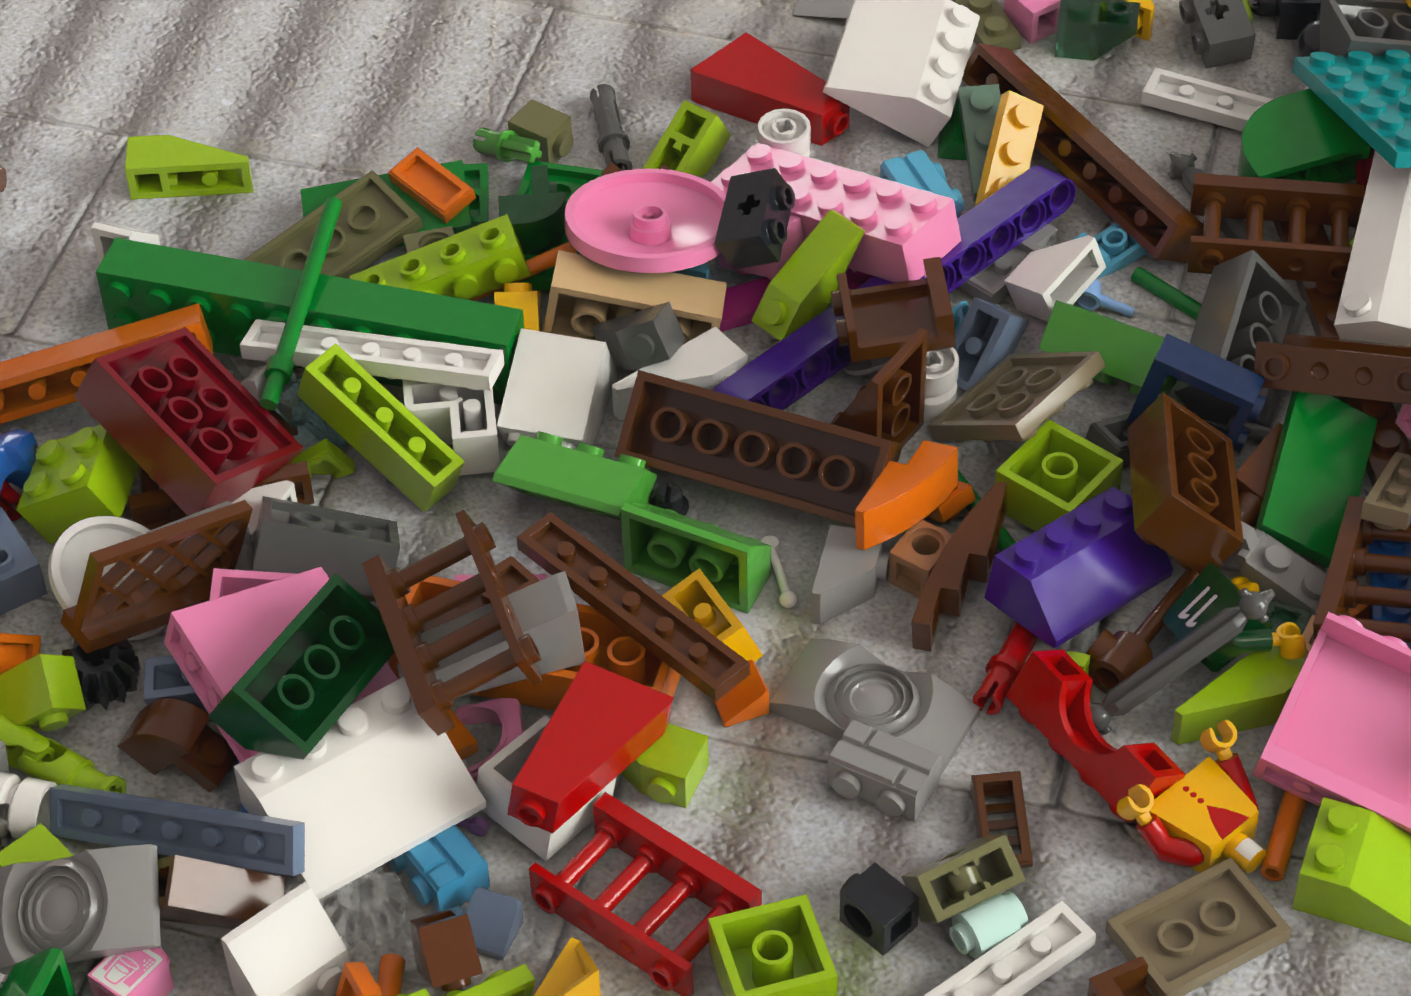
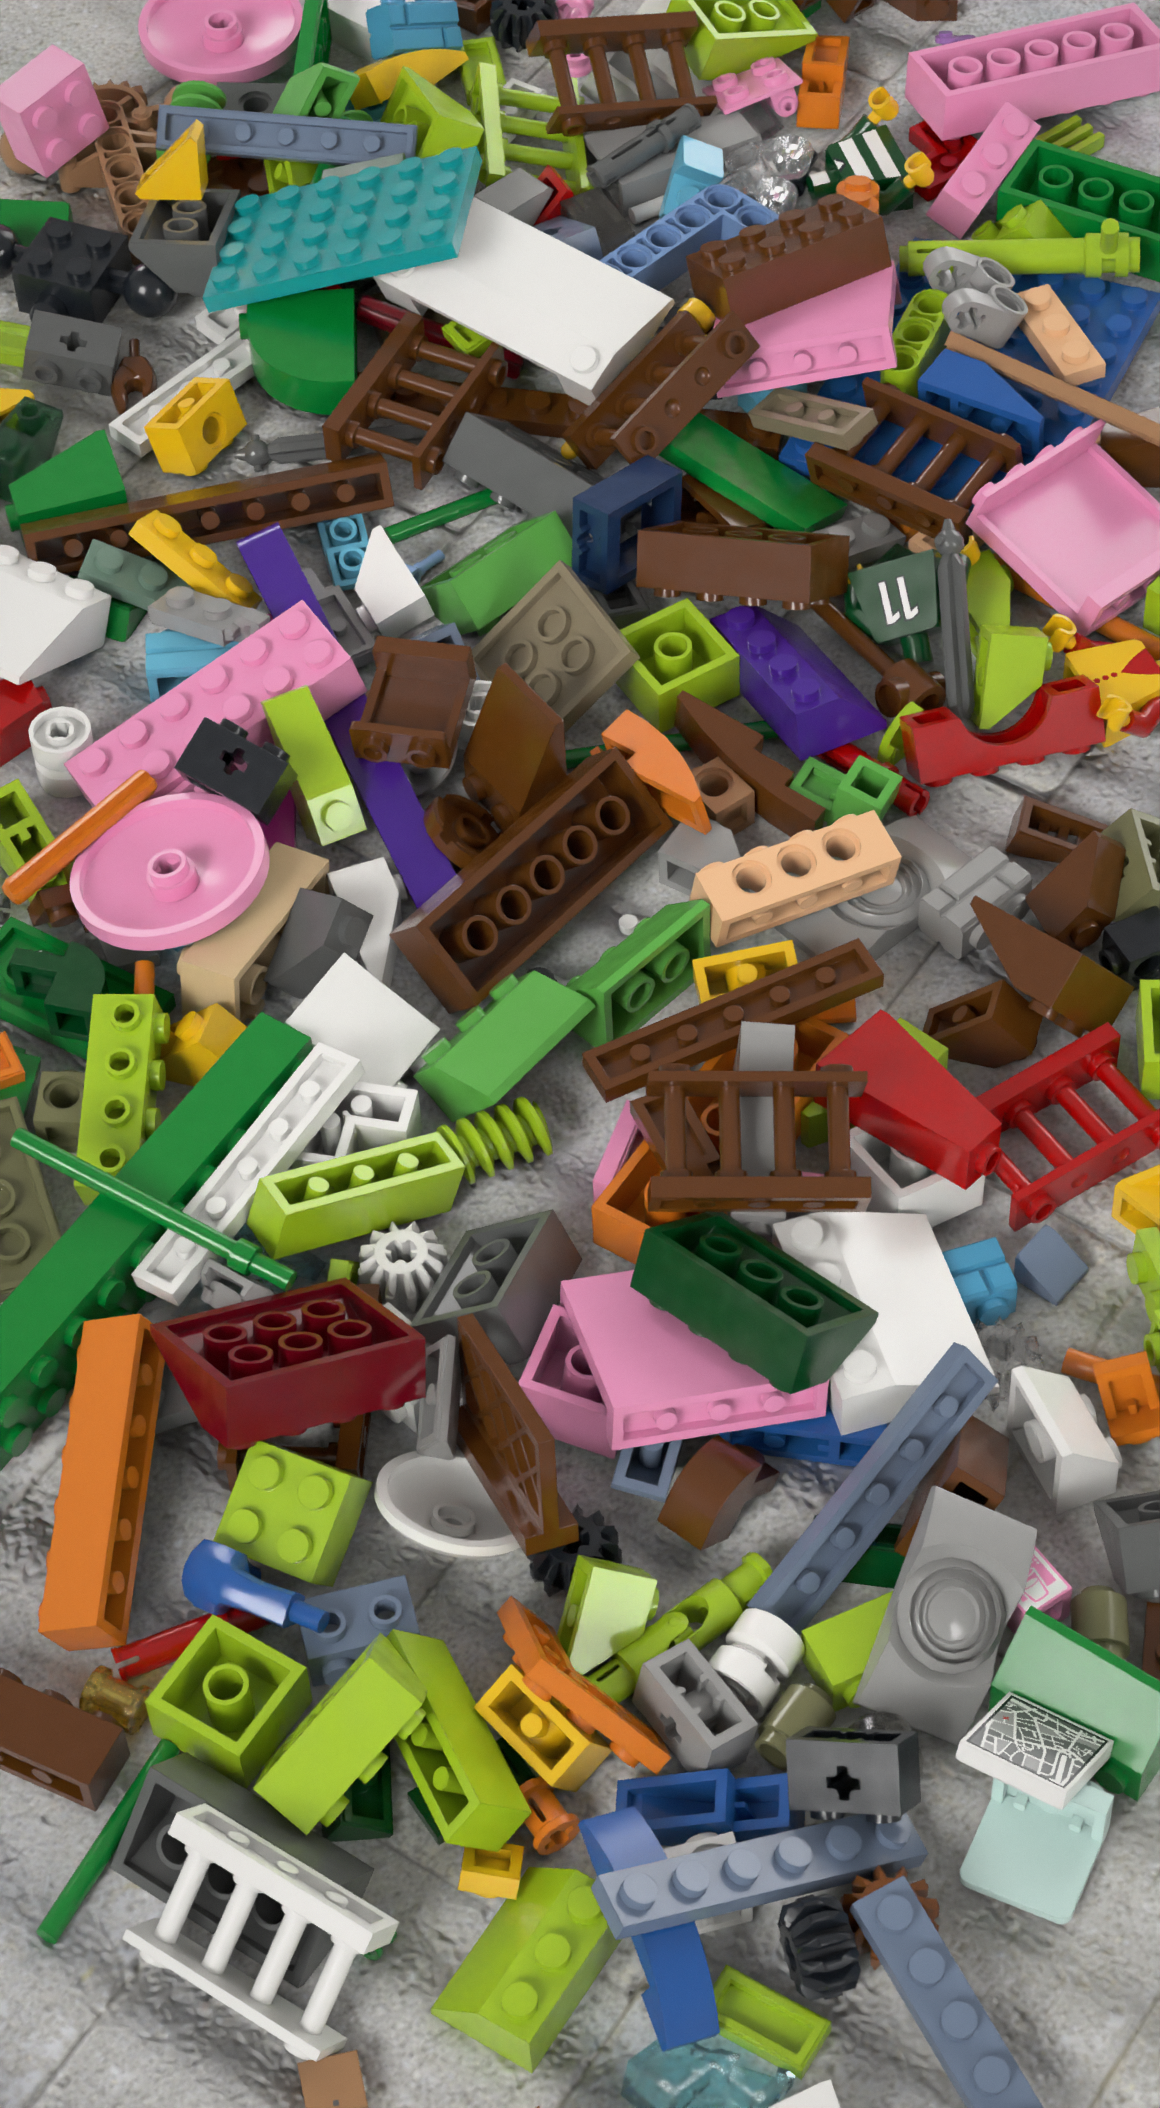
camera: 70 degrees left, 5 degrees up
reddish brown slope [410,906,483,991] -> none
none -> orange axle [2,770,158,905]
none -> green slope [4,429,128,547]
none -> reddish brown hand [111,338,157,415]
none -> yellow brick [144,377,247,476]
none -> light grey hinge [148,586,271,647]
none -> white gear [358,1221,448,1312]
none -> reddish brown tile [423,794,504,869]
none -> lime piece [436,1096,553,1185]
none -> light nougat brick [689,810,902,948]
none -> bright green brick [789,755,903,827]
none -> reddish brown slope [922,979,1043,1069]
none -> lime slope [970,624,1053,729]
none -> reddish brown slope [970,895,1135,1038]
none -> reddish brown slope [1025,830,1126,952]

